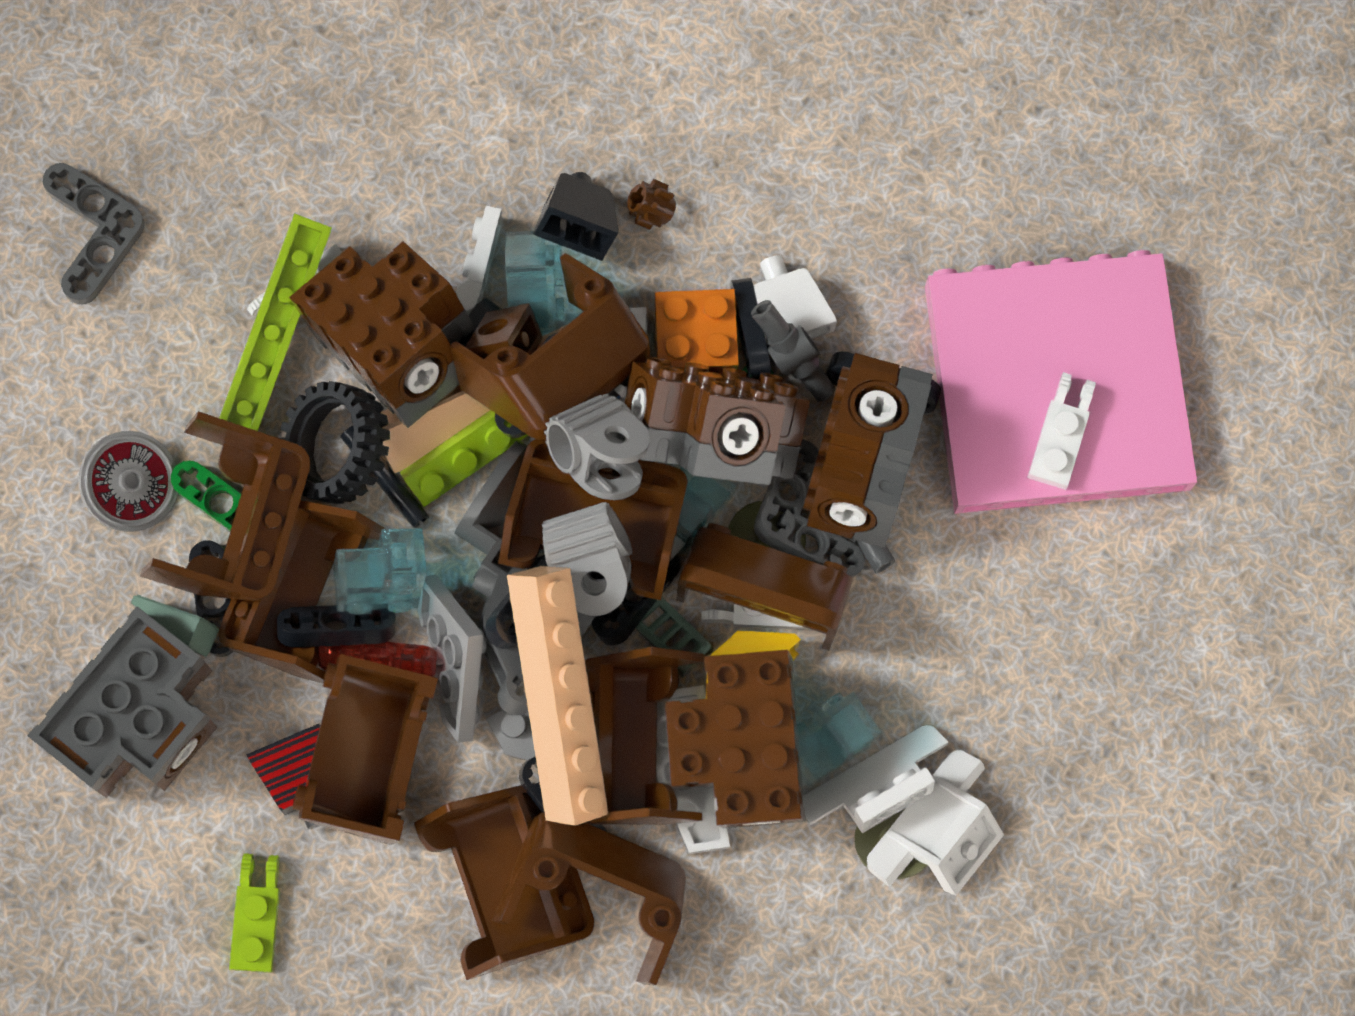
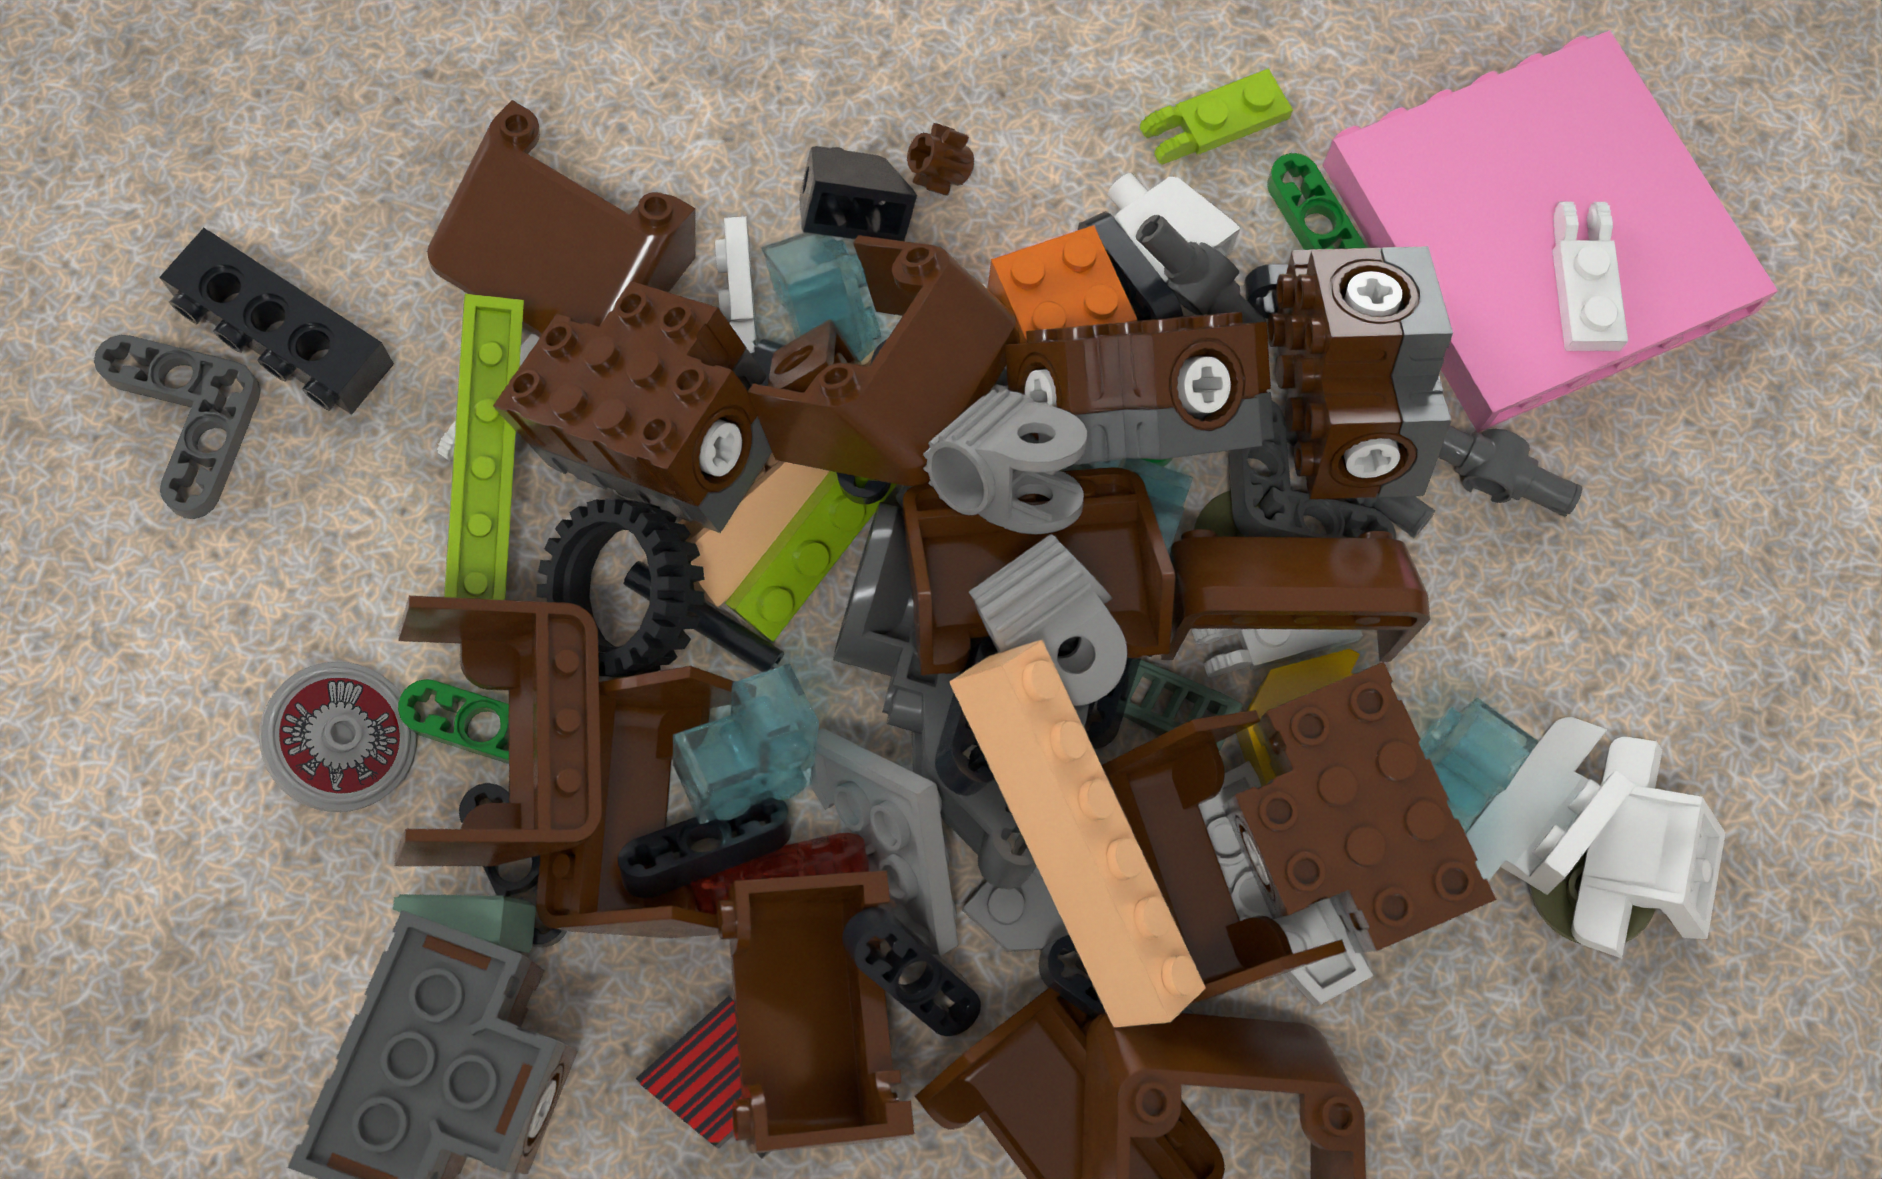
camera: 20 degrees left, 5 degrees down
none -> black brick [159,228,394,415]
none -> reddish brown windscreen [427,100,696,337]
none -> black beam [842,907,981,1036]
none -> lime hinge [1139,68,1293,165]
none -> green beam [1267,153,1367,250]
none -> dark grey pin [1438,426,1583,517]

